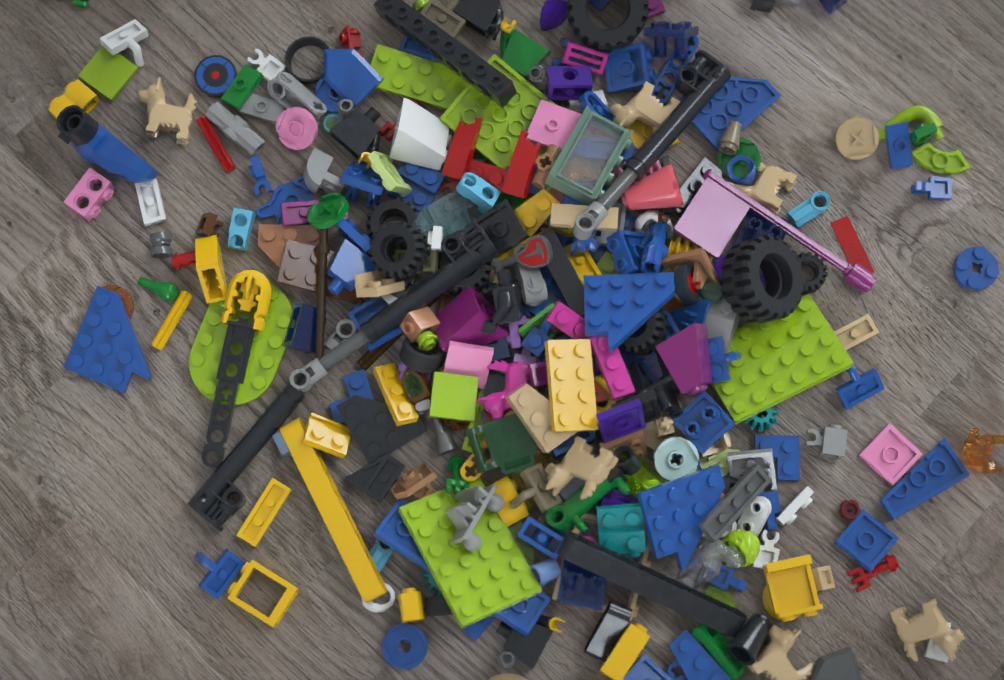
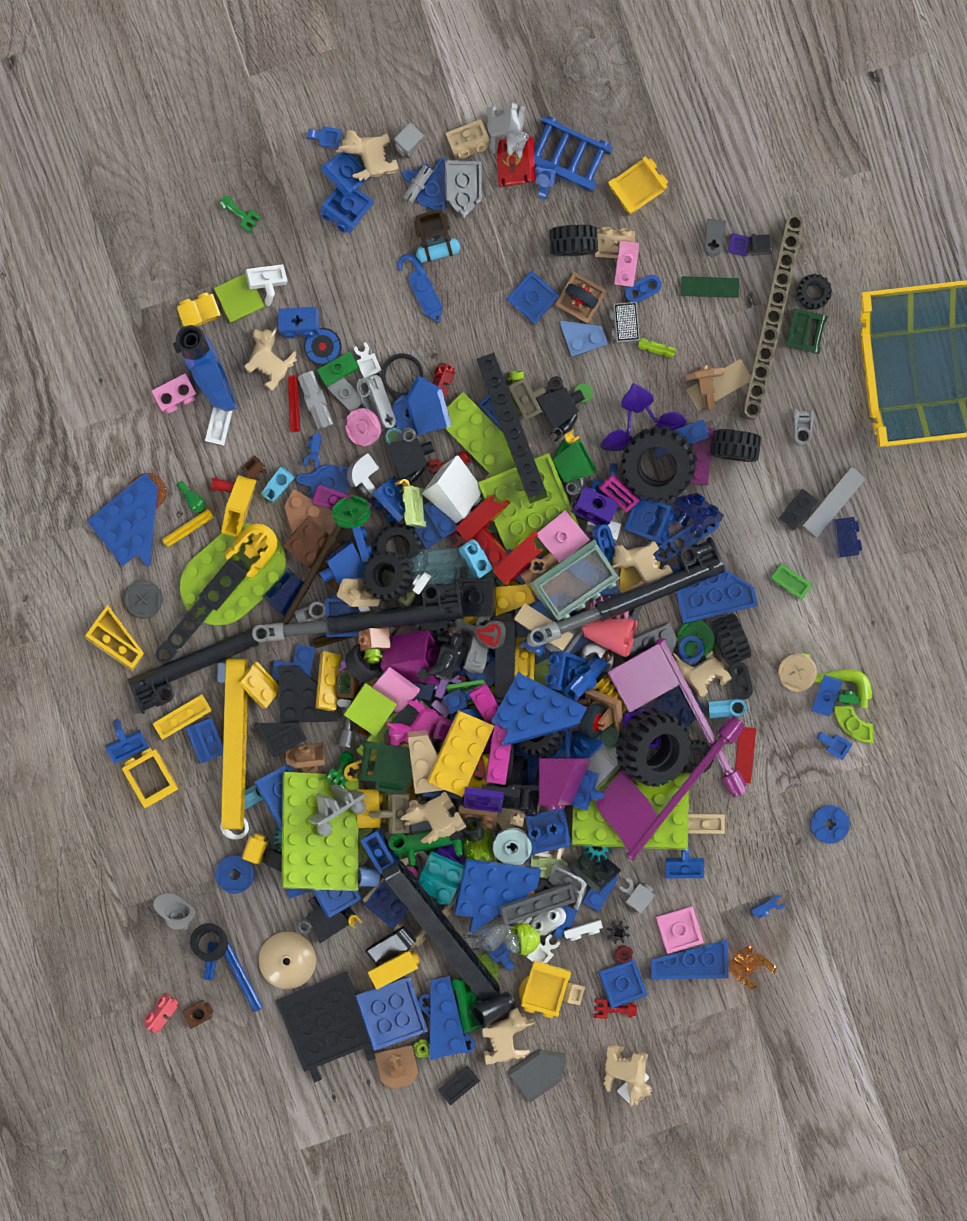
camera: 30 degrees right, 10 degrees up
dark grey wheel [150,232,173,259] -> none
dark tan cone [718,121,742,155] -> none
none -> yellow wedge [85,605,144,672]
none -> dark grey tile [124,580,163,618]
none -> blue plate [186,718,223,764]
none -> blue brick [278,307,320,339]
none -> black plate [569,855,621,893]
none -> magenta flag [596,716,745,861]
none -> black gear [606,920,630,944]
none -> black tyre [711,613,752,666]
none -> black plate [729,662,753,700]
none -> blue plate [750,894,786,918]
none -> bright green plate [770,563,812,600]

